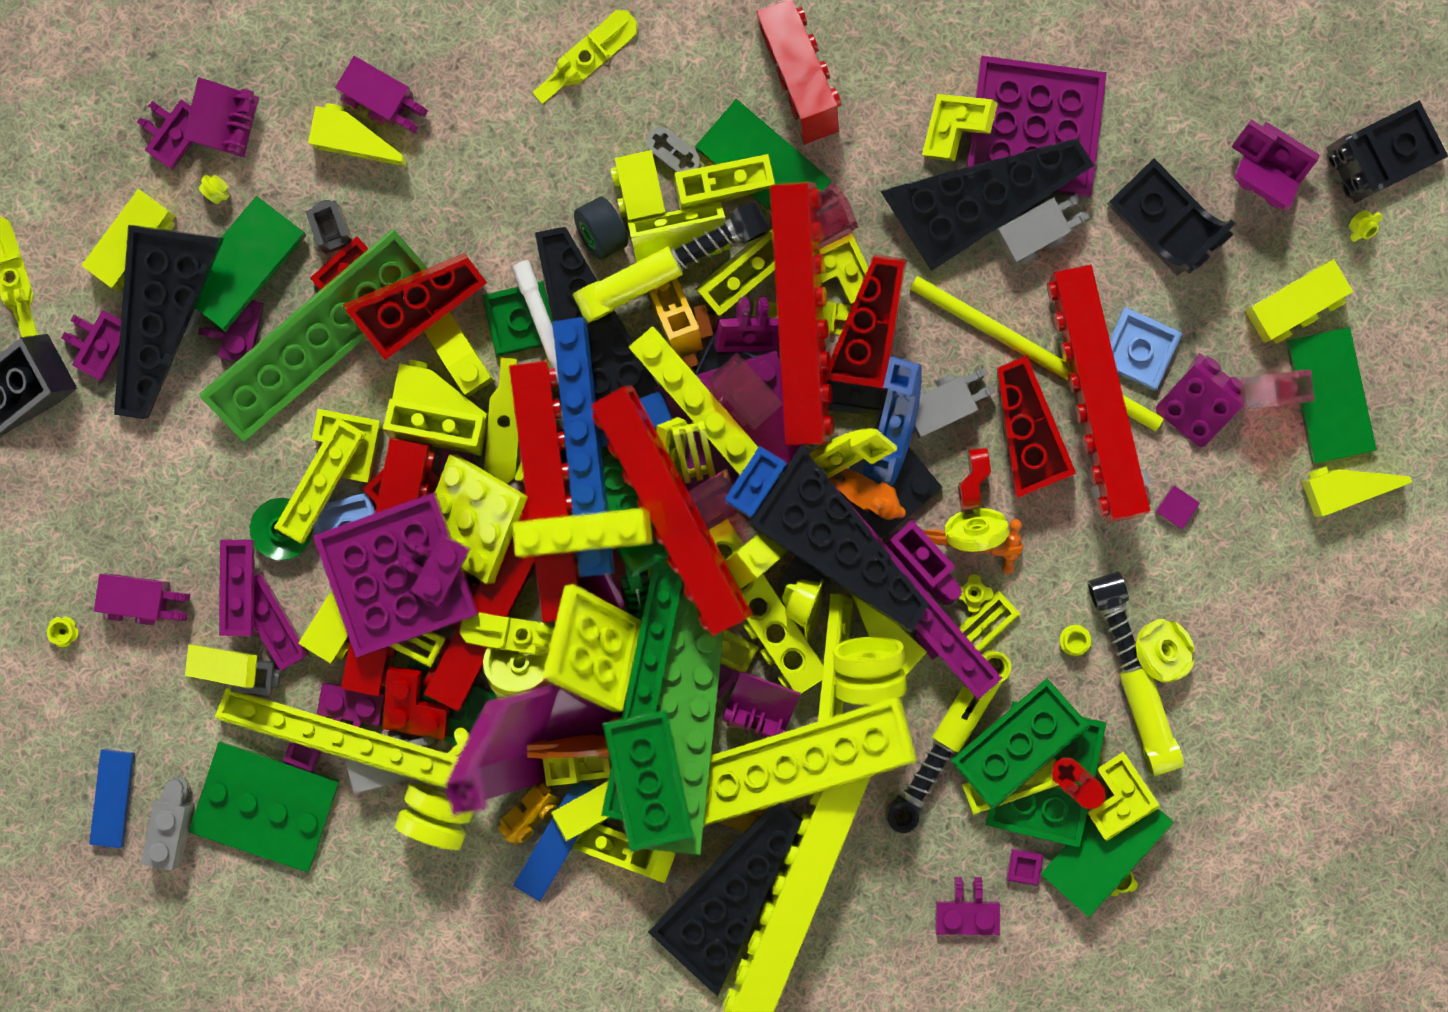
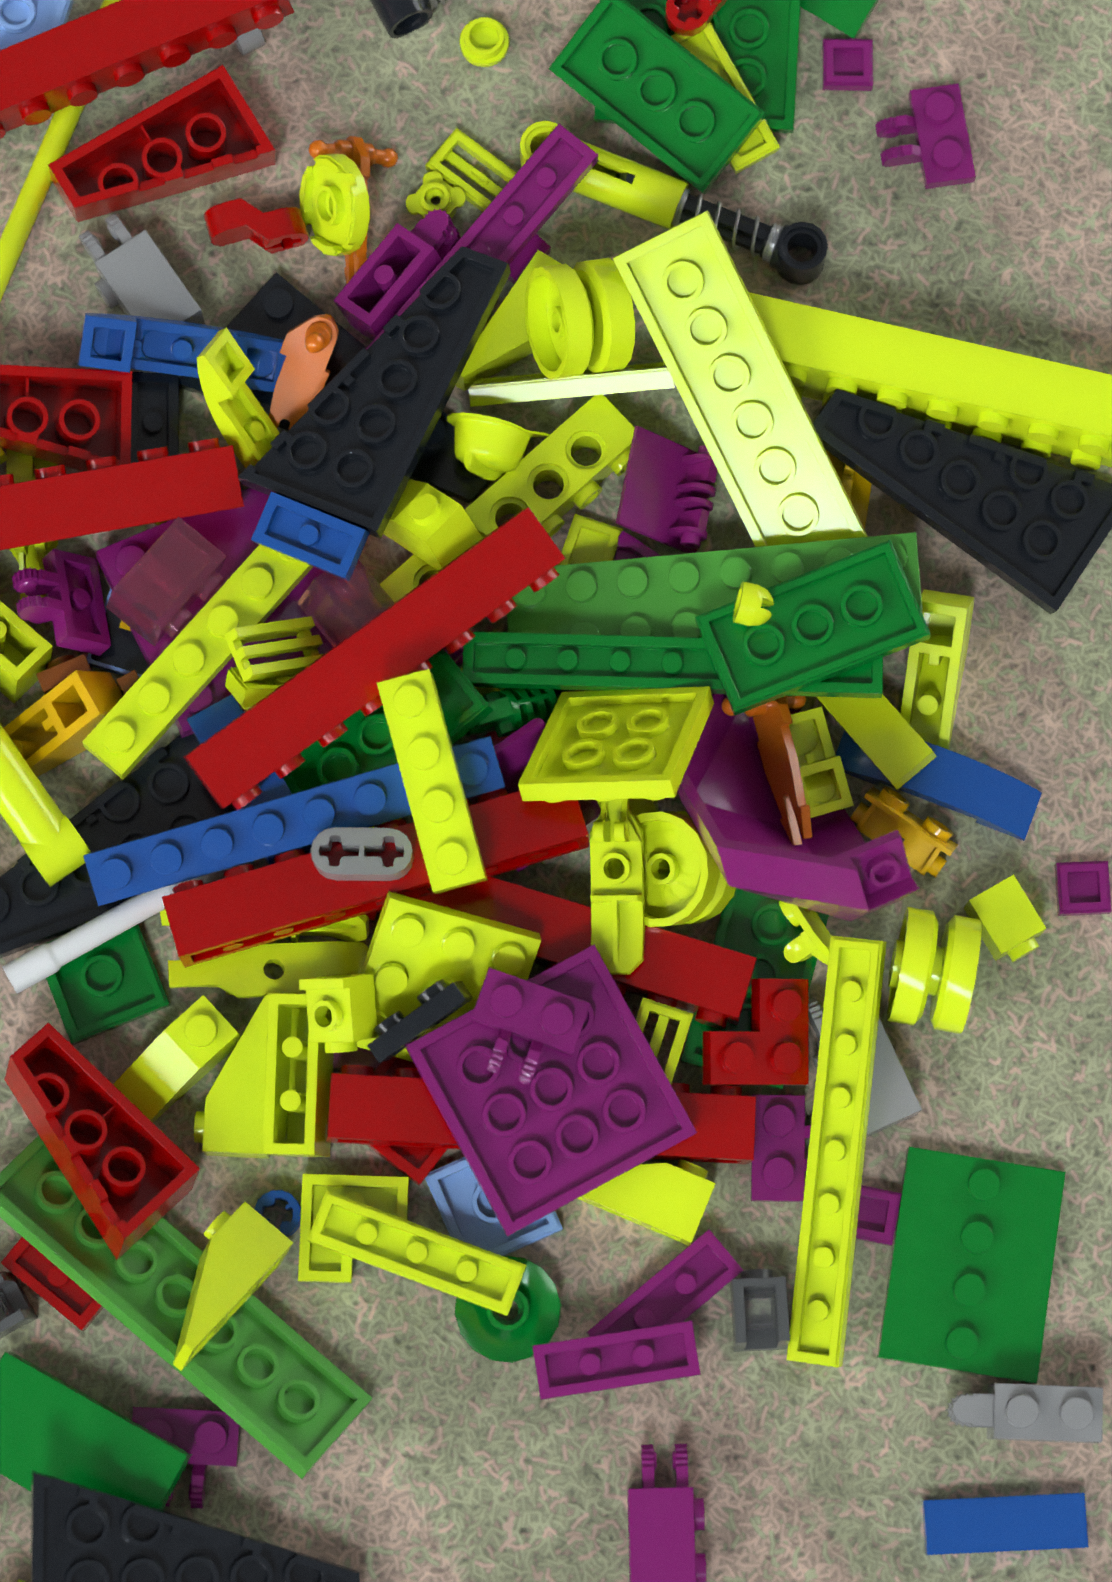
camera: 105 degrees left, 10 degrees down
neon yellow tile [185,644,257,688] -> none
none -> neon yellow slope [173,1202,293,1371]
none -> blue bush [254,1190,301,1237]
none -> neon yellow brick [299,973,378,1053]
none -> light grey beam [311,827,414,881]
none -> black plate [367,979,474,1063]
none -> neon yellow hinge [733,581,774,626]
none -> neon yellow brick [964,874,1046,962]
none -> magenta tile [1054,861,1112,916]

